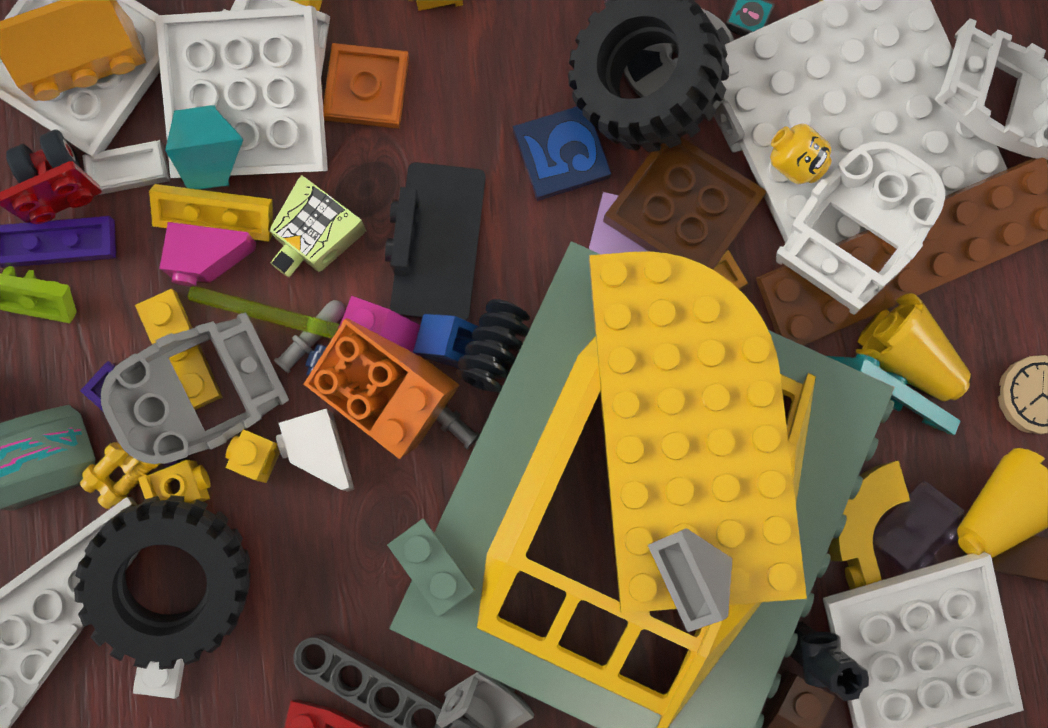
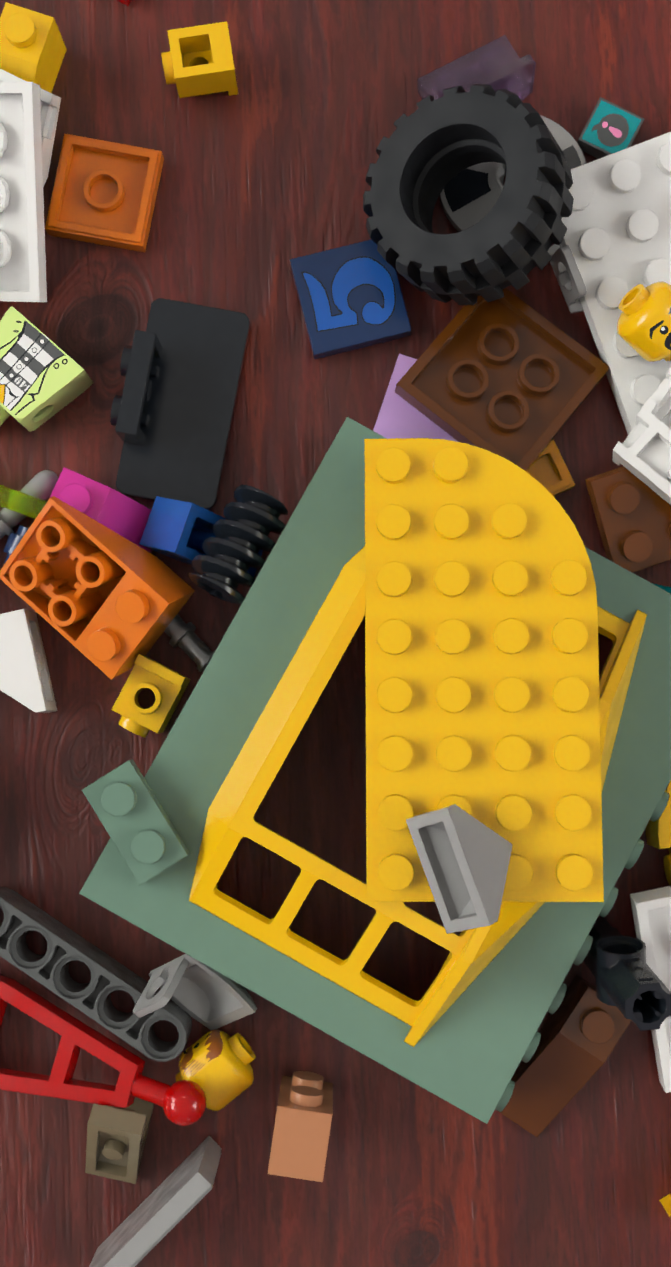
camera: 10 degrees right, 5 degrees up
none -> yellow brick [111,654,191,738]

